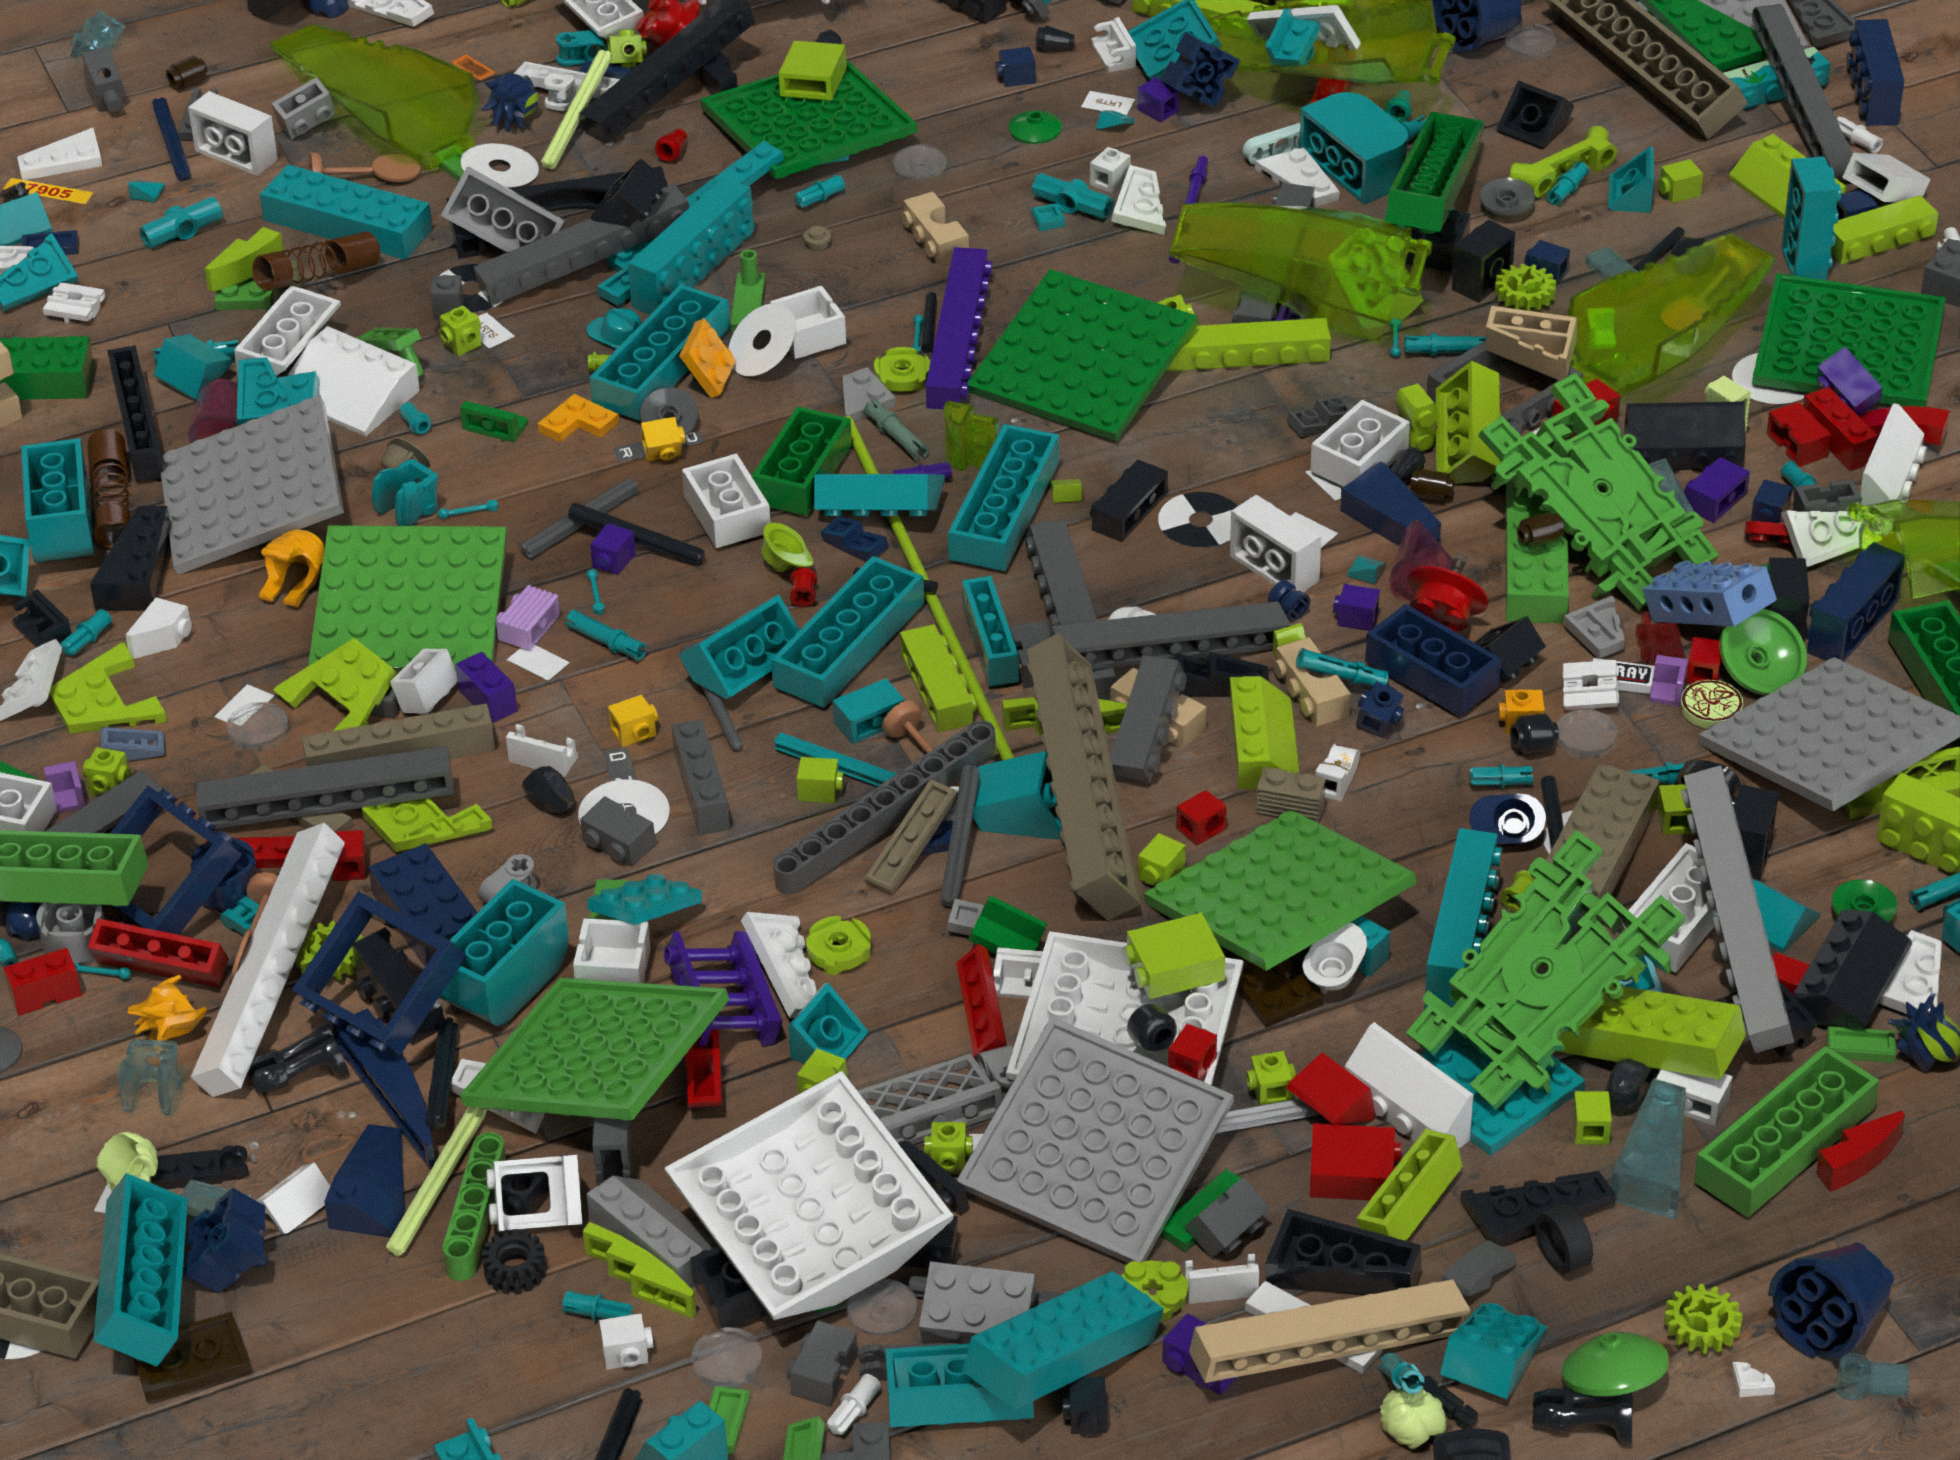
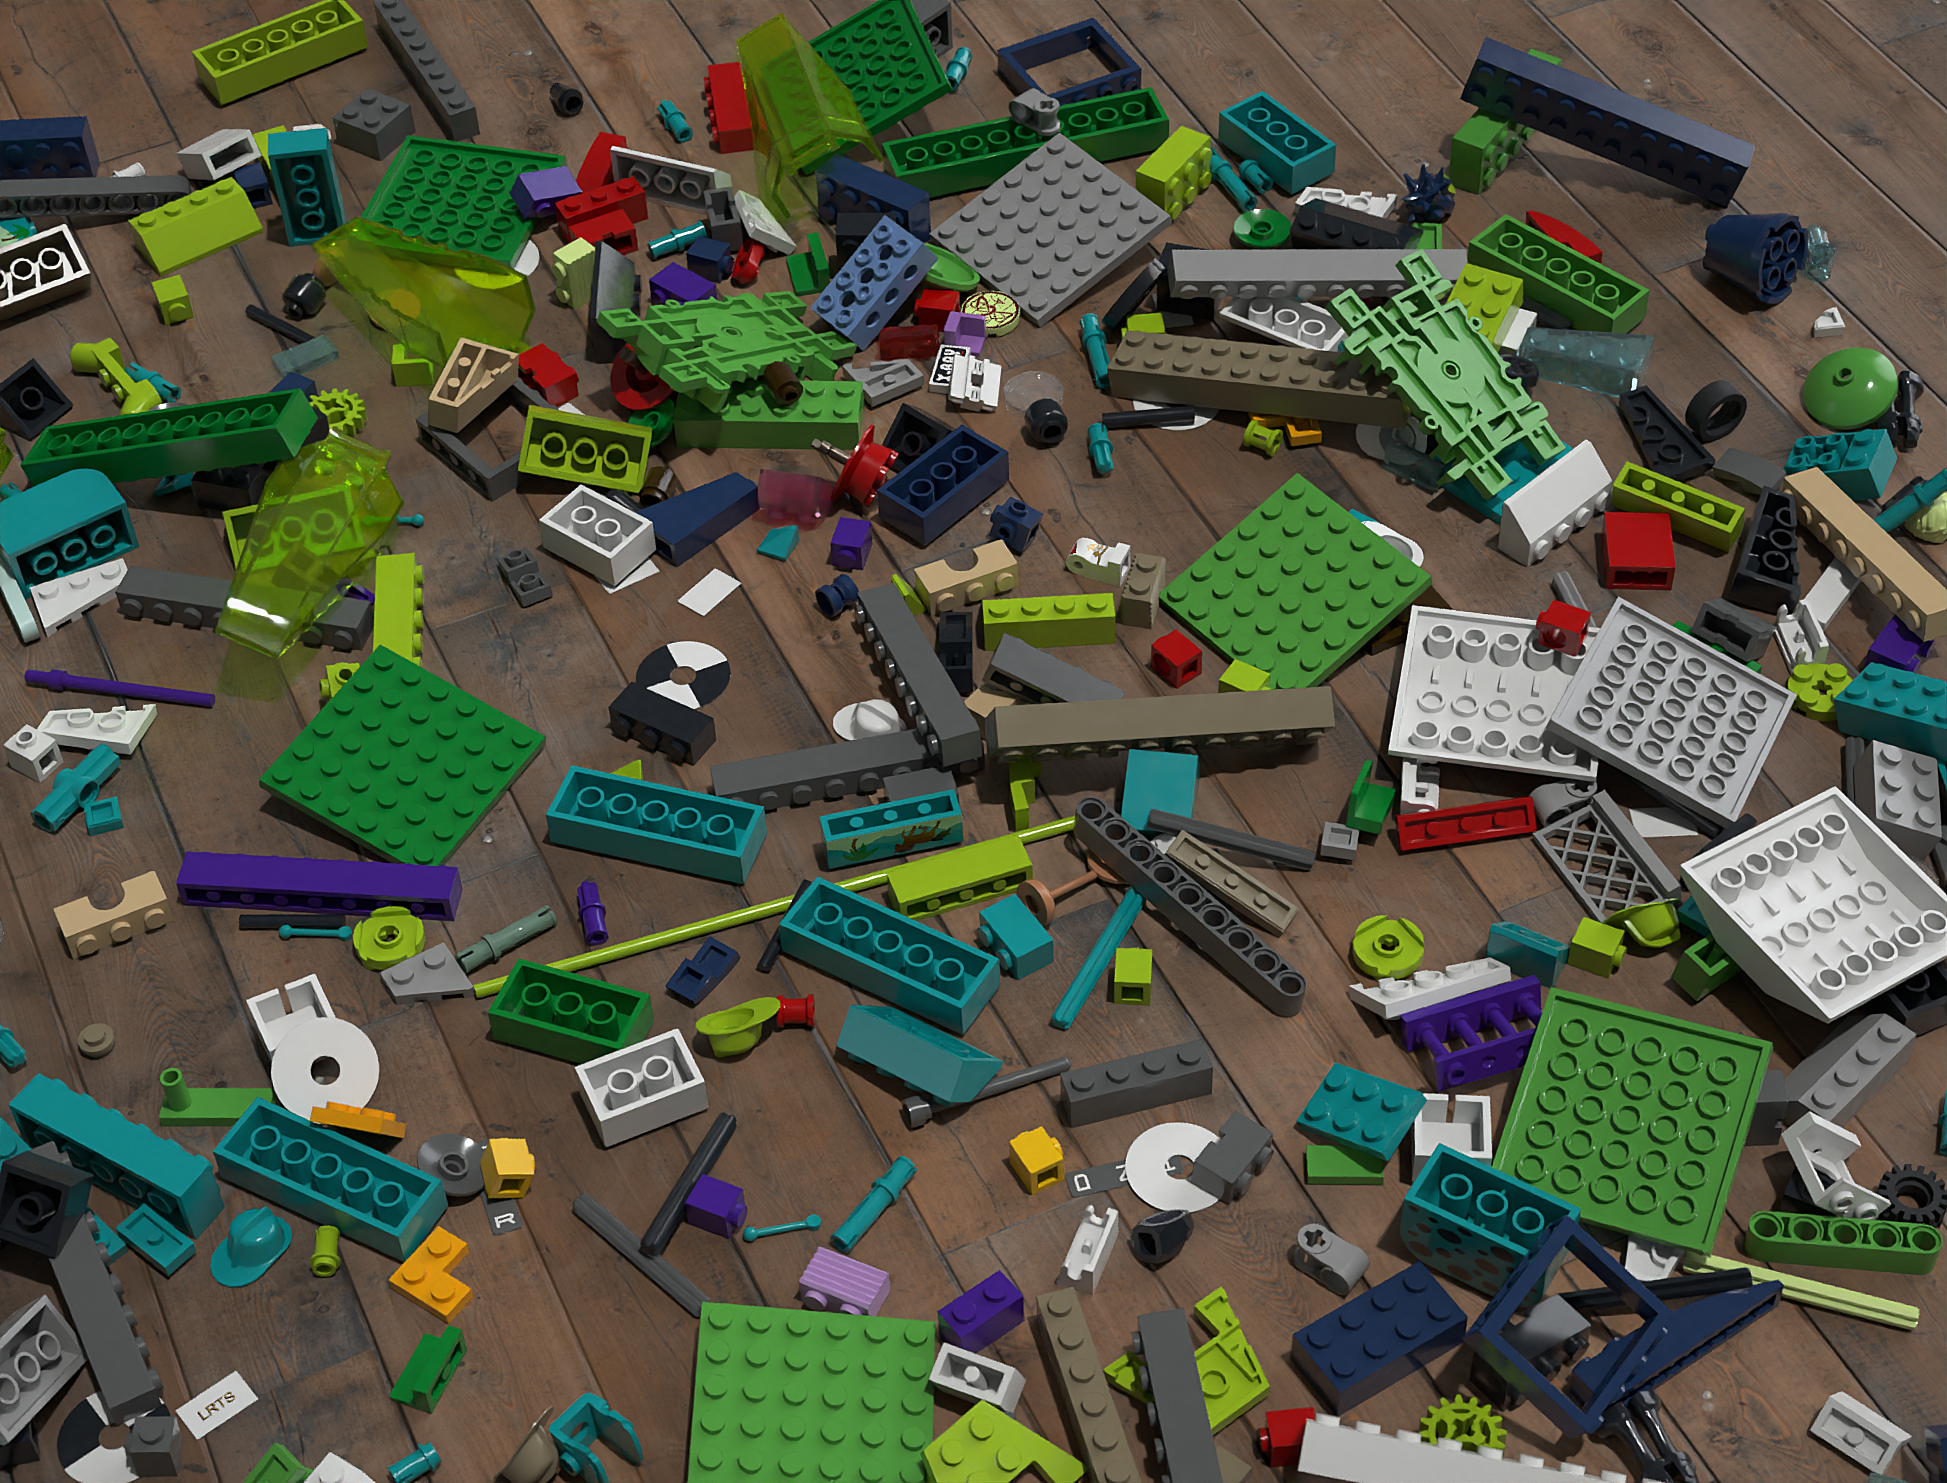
camera: 90 degrees left, 5 degrees up
dark blue wedge [324,1124,405,1238] -> none
teal hinge [438,500,499,520] -> none
lime brick [439,305,481,356] -> none
white sticker [507,645,570,681] -> none
lime slope [583,1222,697,1319] -> none
teal slope [814,474,945,516] -> none
lime brick [924,1122,973,1175] -> none
clear neon green brick [943,401,999,472] -> none
lime brick [1123,912,1225,999] -> none
black head [1127,1003,1177,1053] -> none
white brick [1230,495,1321,592] -> none
lime brick [1246,1051,1296,1105] -> none
red slope [1286,1052,1376,1125] -> none
teal pin [1296,648,1389,687] -> none
lime brick [1396,383,1438,452] -> none
teal pin [1404,333,1486,356] -> none
teal brick [1424,828,1502,1010] -> none
dark blue piece [1469,794,1546,844] -> none
light orange brick [1498,689,1545,734] -> none
lime brick [1572,1091,1612,1145] -> none
teal slope [1608,146,1654,213] -> none
lime gear [1664,1284,1743,1354] -> none

